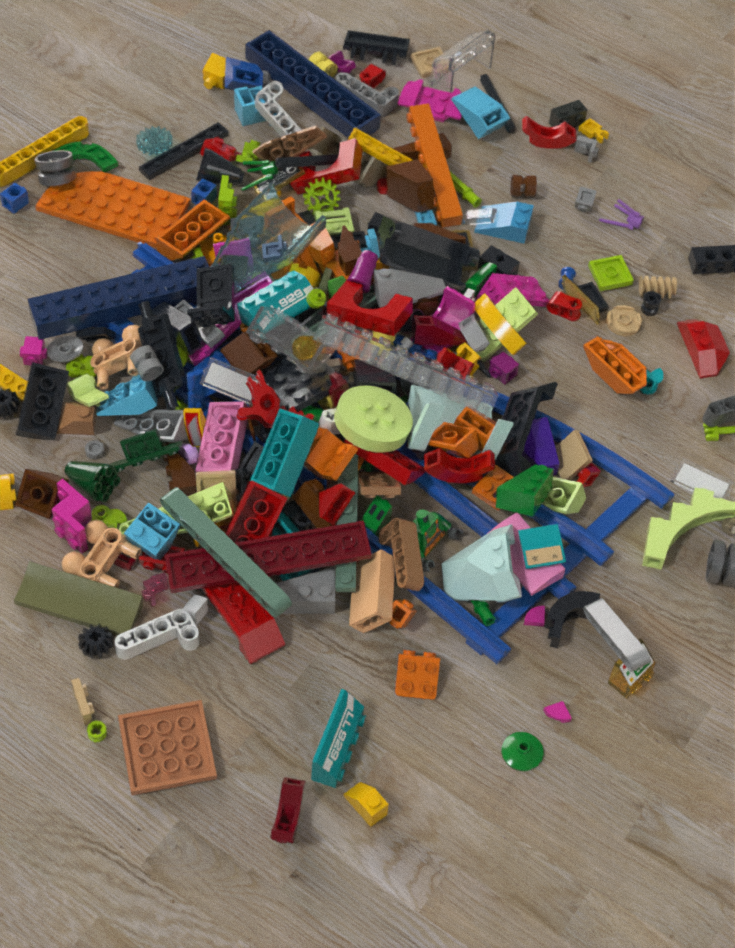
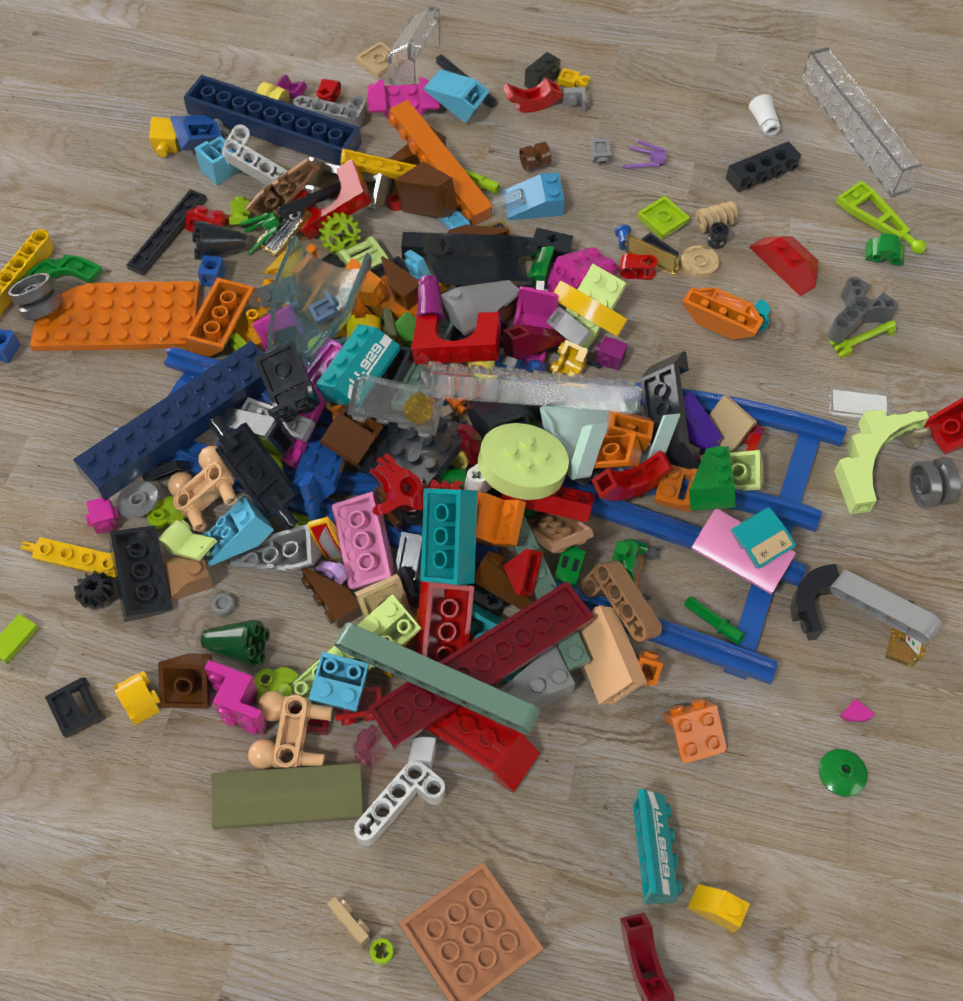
camera: 20 degrees left, 5 degrees up
black gear [78,623,113,659] -> none
dark green bracket [110,429,183,472] -> none
light grey wheel [130,345,164,381] -> none
clear light blue gear [136,126,173,155] -> none
clear piece [199,357,258,406] -> none
lime plate [218,175,238,225] -> none
lime tile [306,289,326,309] -> none
black hinge [343,30,410,65] -> none
red bracket [436,347,475,380] -> none
light aqua wedge [441,525,522,602] -> none
dark pink tile [524,606,545,627] -> none

